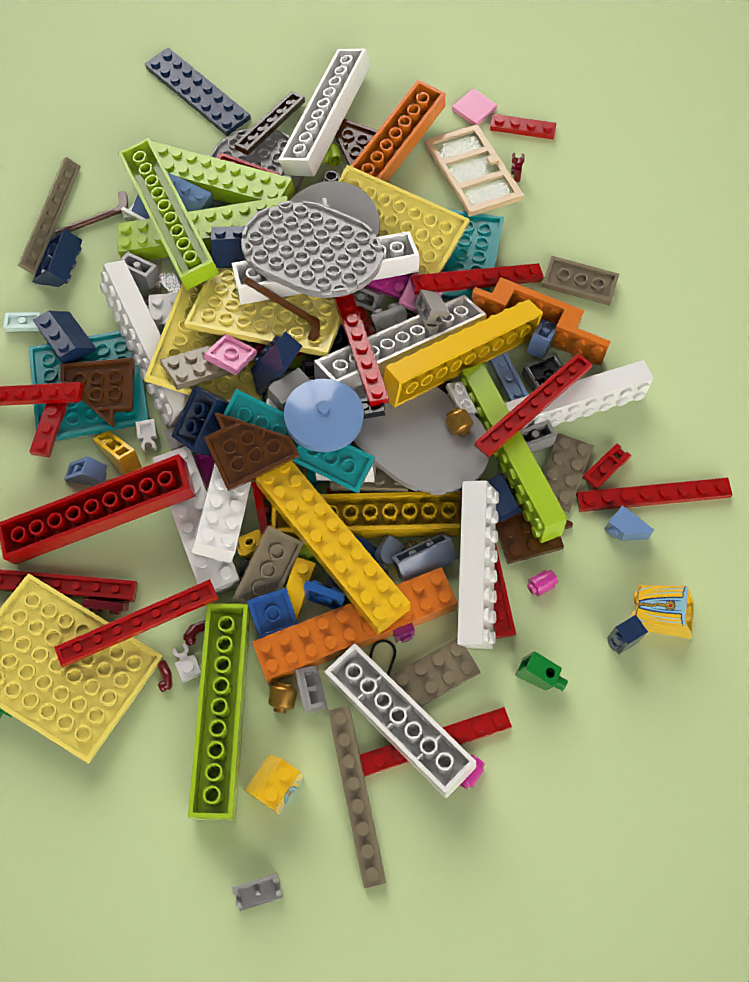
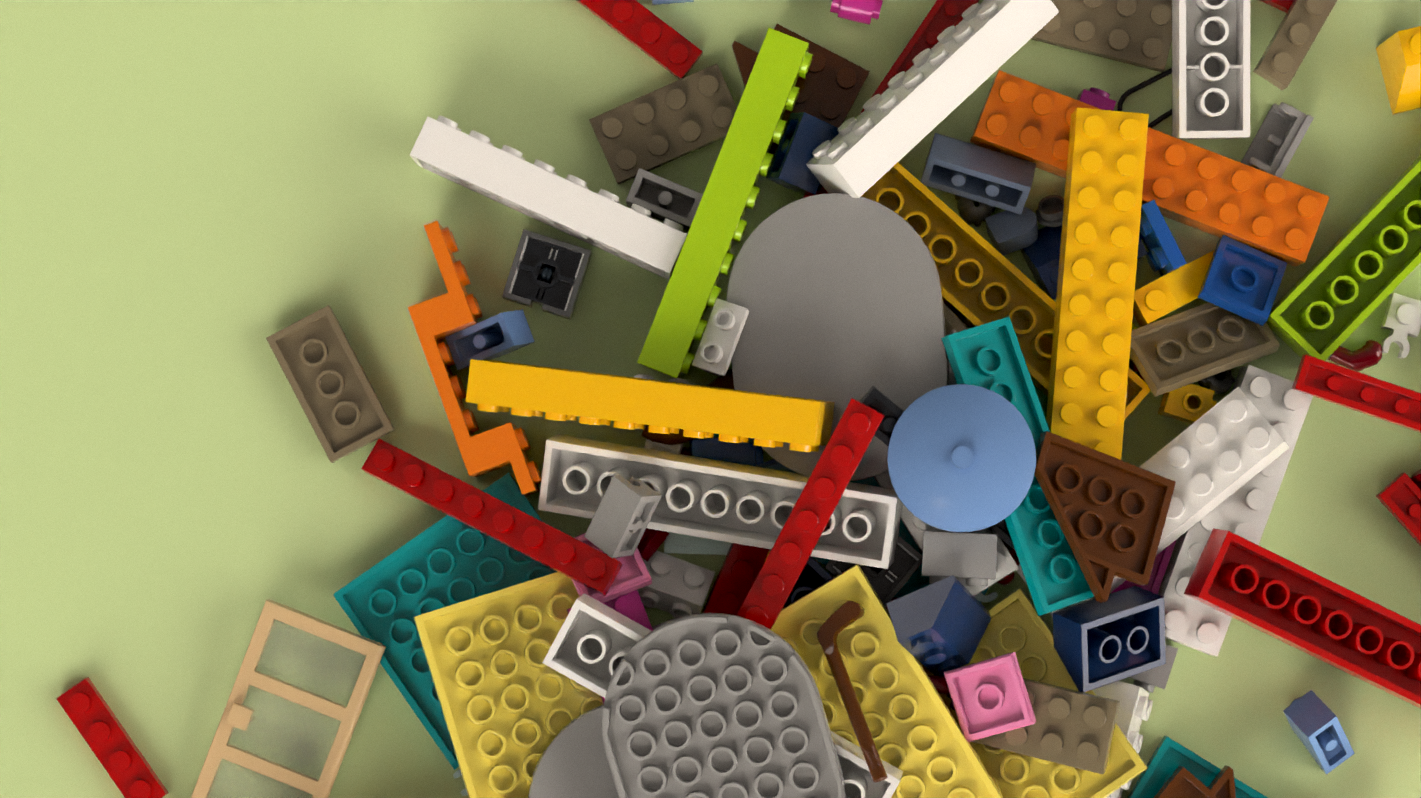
camera: 140 degrees left, 20 degrees up
yellow slope [92,430,142,475] -> none
white plate [135,419,158,453] -> none
red plate [251,482,272,535] -> none
pearl gold head [268,681,297,713] -> none
pearl gold head [445,407,474,437] -> none
red plate [474,353,593,458] -> none
light blue plate [489,352,528,401] -> none
dark red plate [511,153,525,182] -> none
red plate [582,443,632,490] -> none

